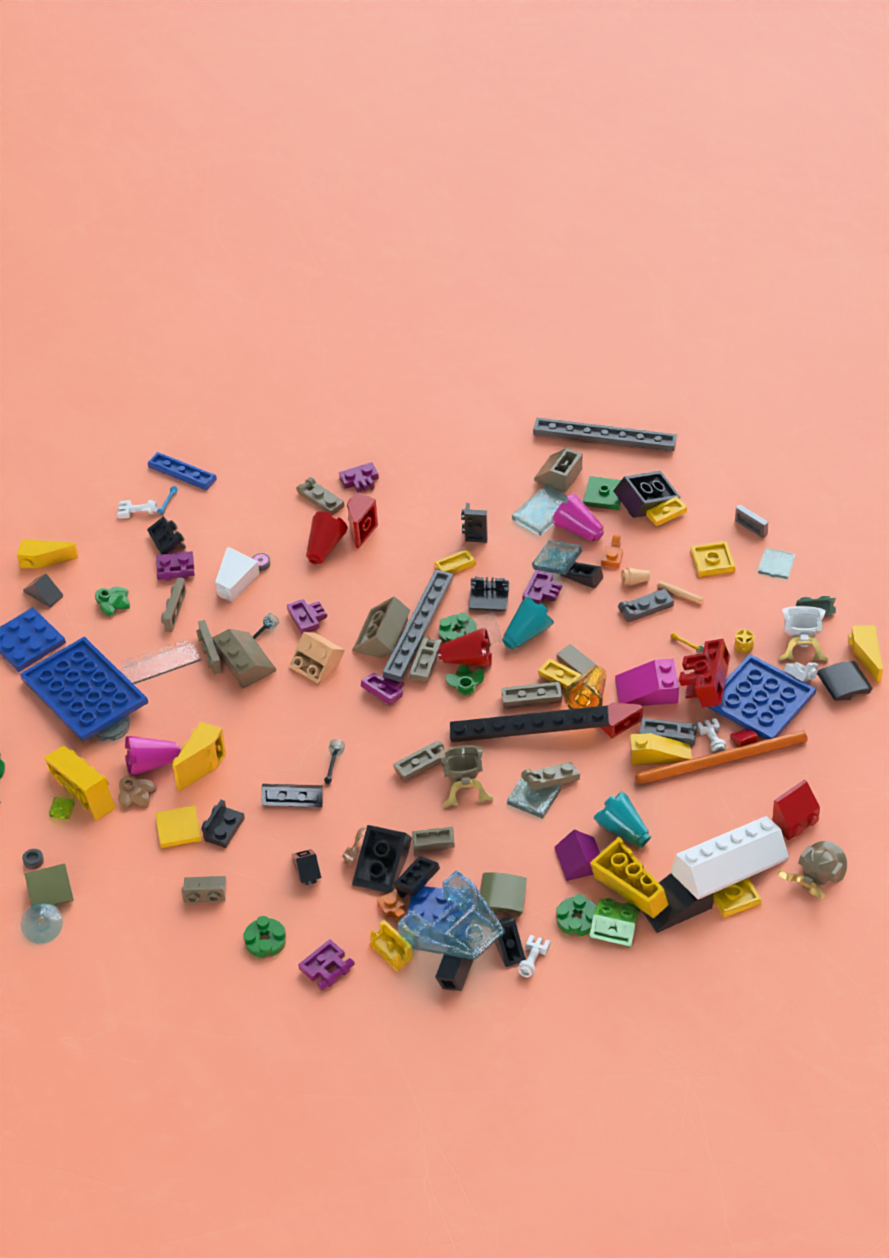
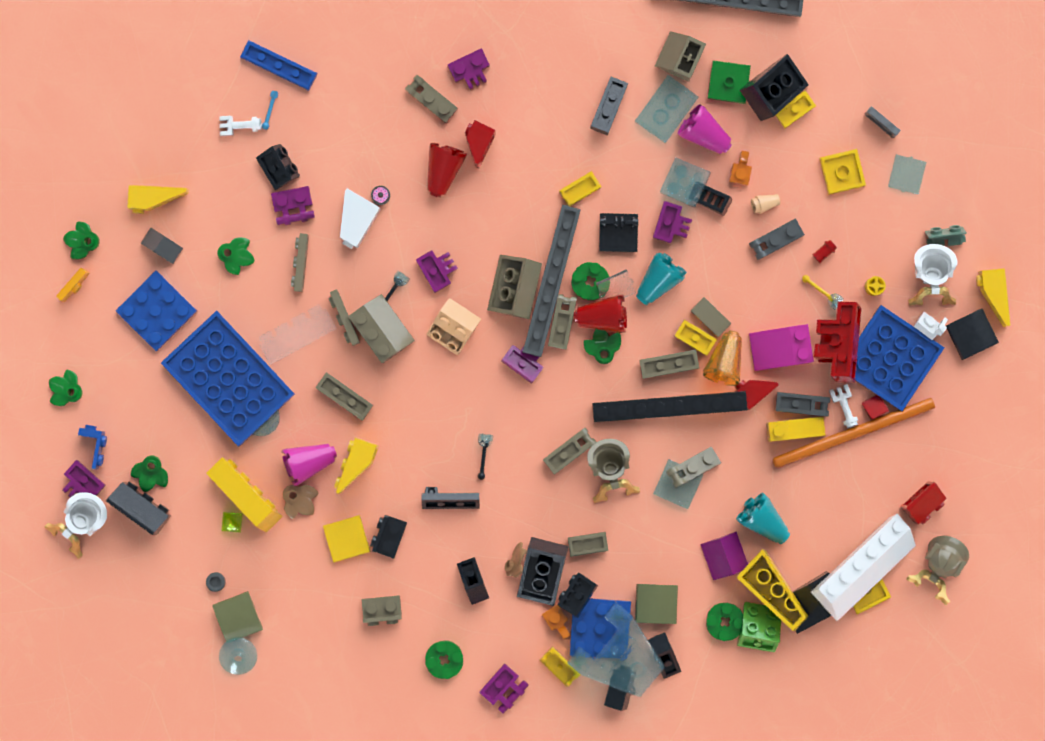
camera: 10 degrees left, 40 degrees up
black bracket [461,502,488,543] -> none
white hinge [518,935,551,977] -> none
light nougat piece [657,581,704,605] -> none
none -> dark tan plate [315,372,374,421]
none -> hinge [590,76,628,136]
none -> red pin [812,240,837,264]

